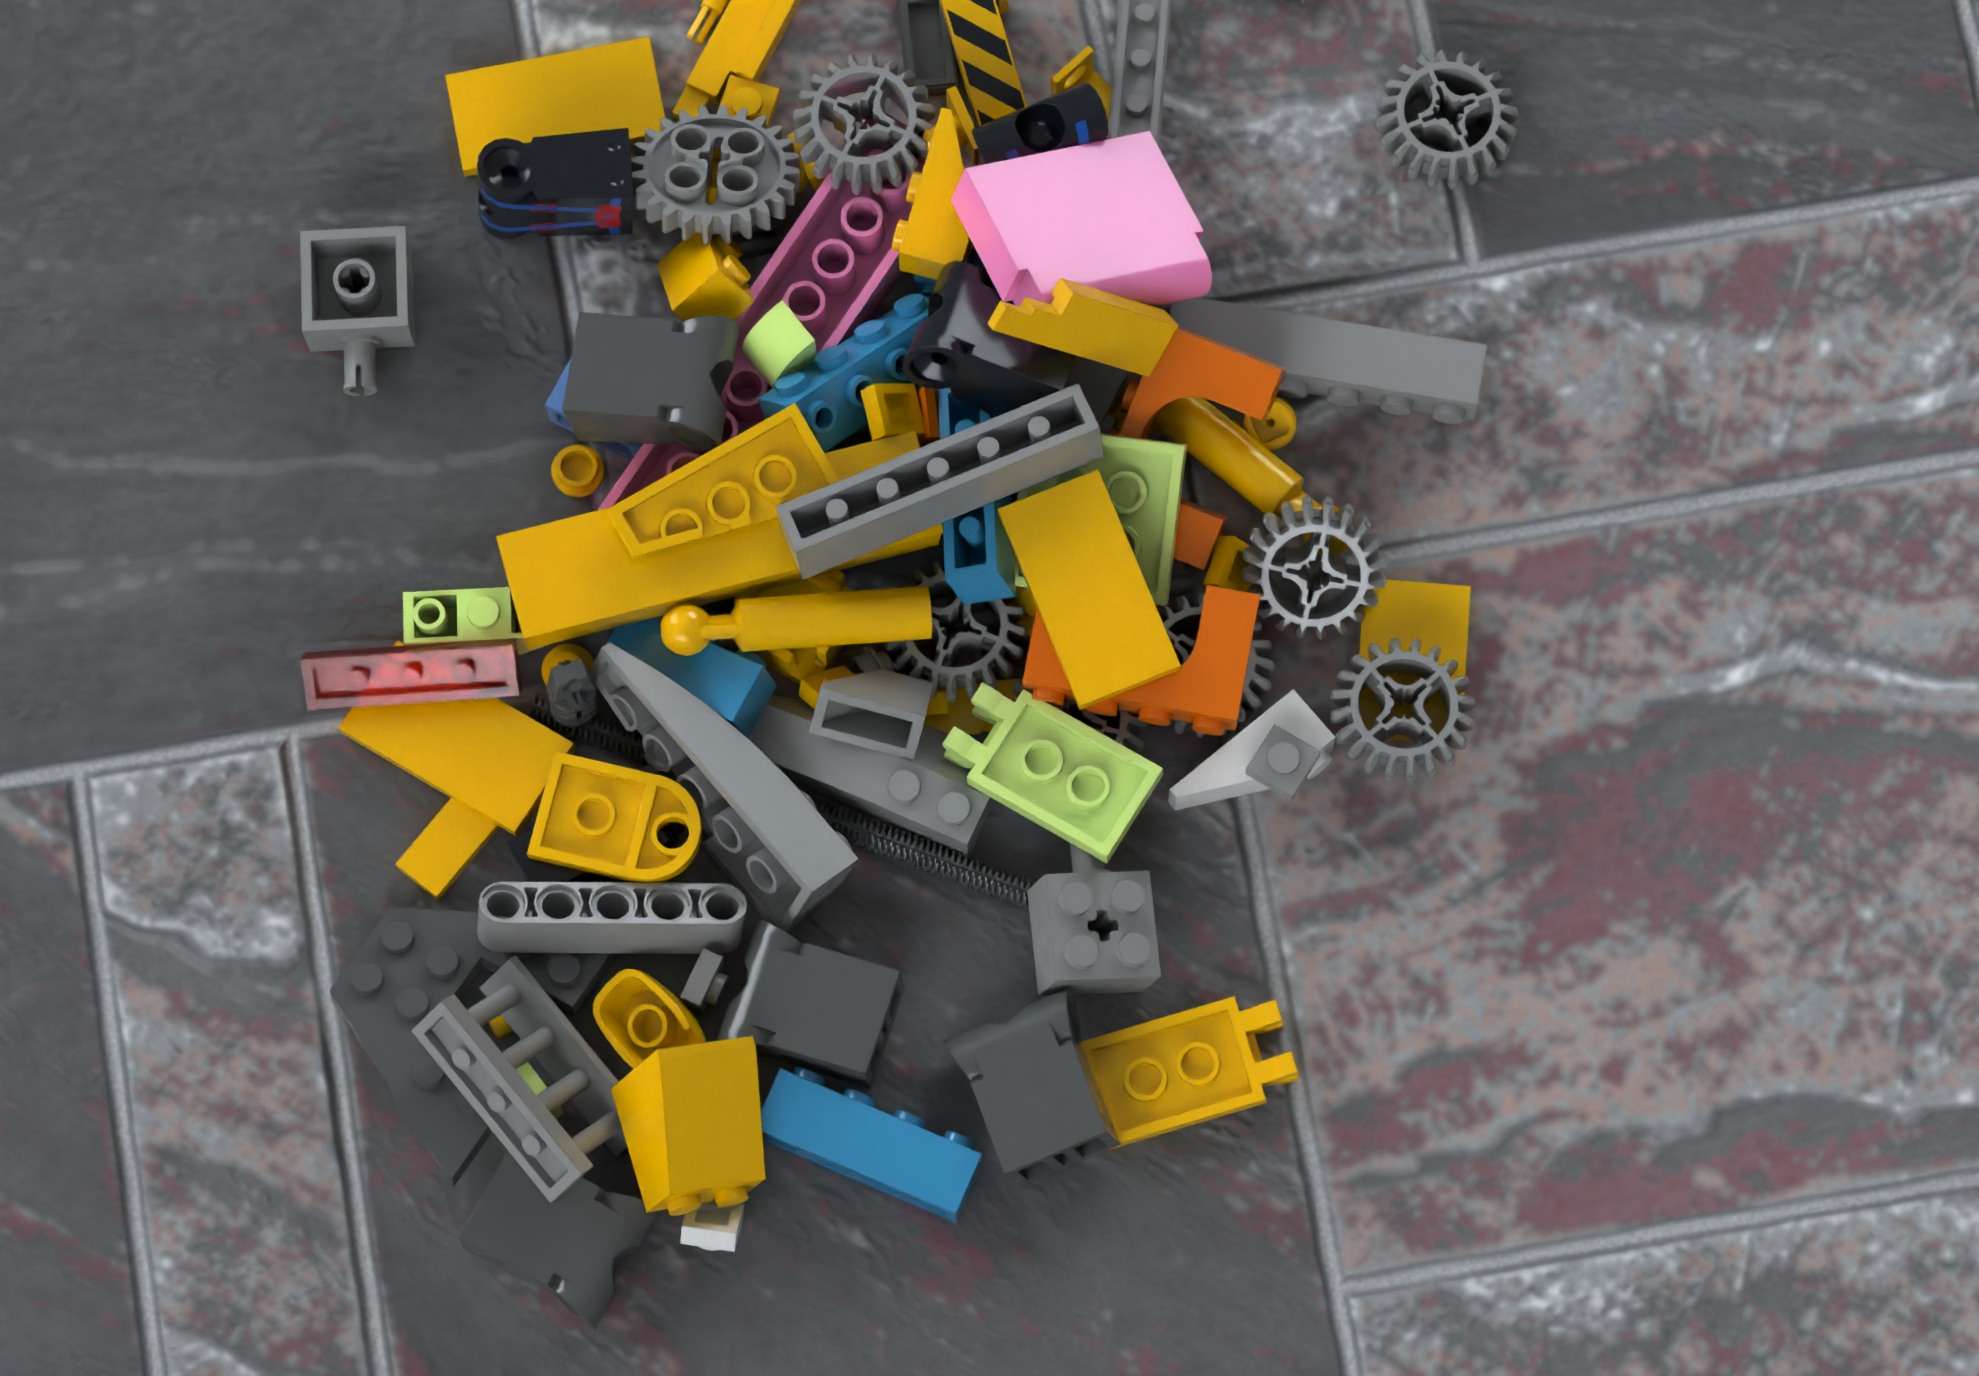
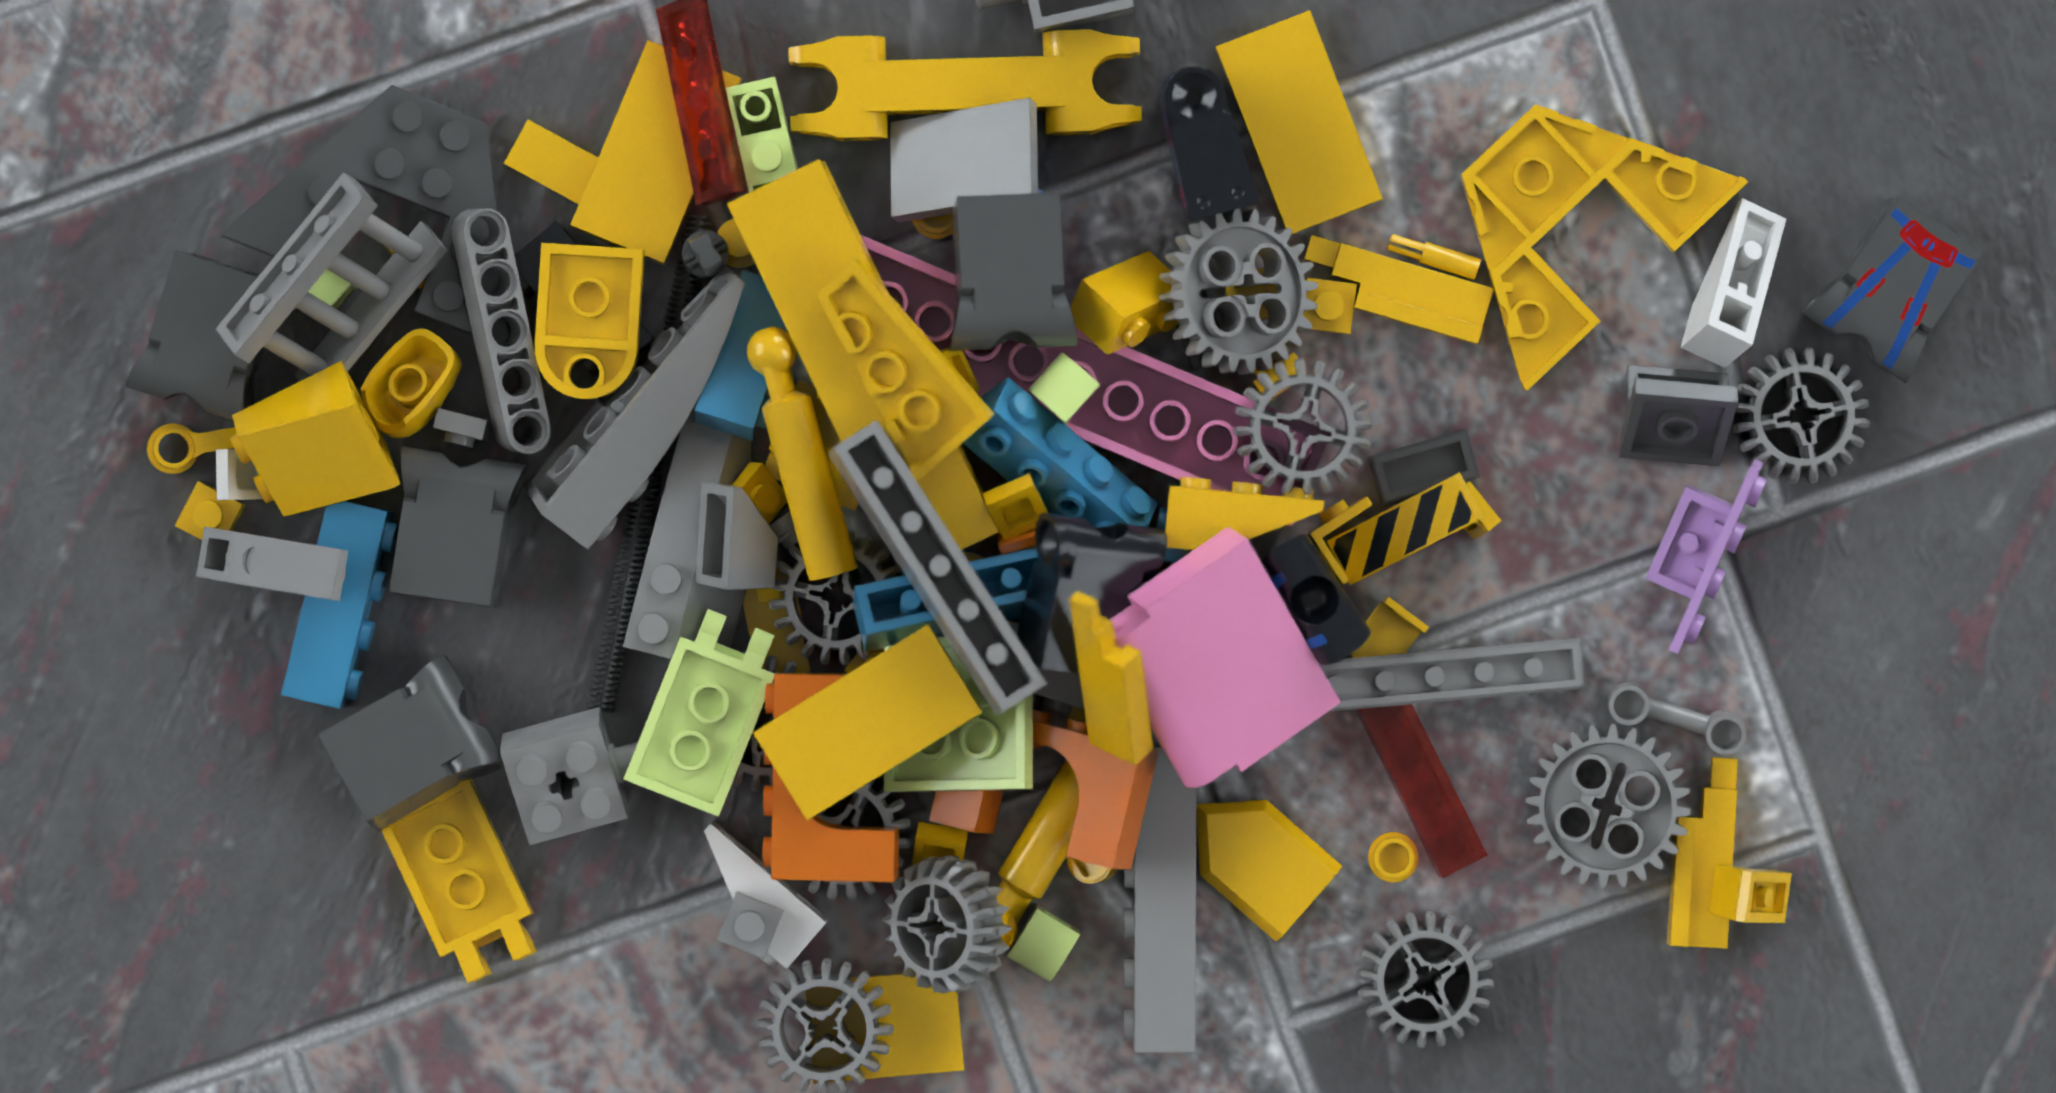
camera: 80 degrees right, 15 degrees up
none -> yellow piece [146,423,237,474]
none -> yellow plate [175,481,246,540]
none -> light grey slope [196,527,348,601]
none -> yellow piece [788,29,1142,142]
none -> light grey tile [890,98,1038,223]
none -> yellowish green brick [1006,905,1081,982]
none -> yellow tile [1196,799,1342,942]
none -> clear red plate [1355,704,1488,878]
none -> yellow plate [1368,832,1419,883]

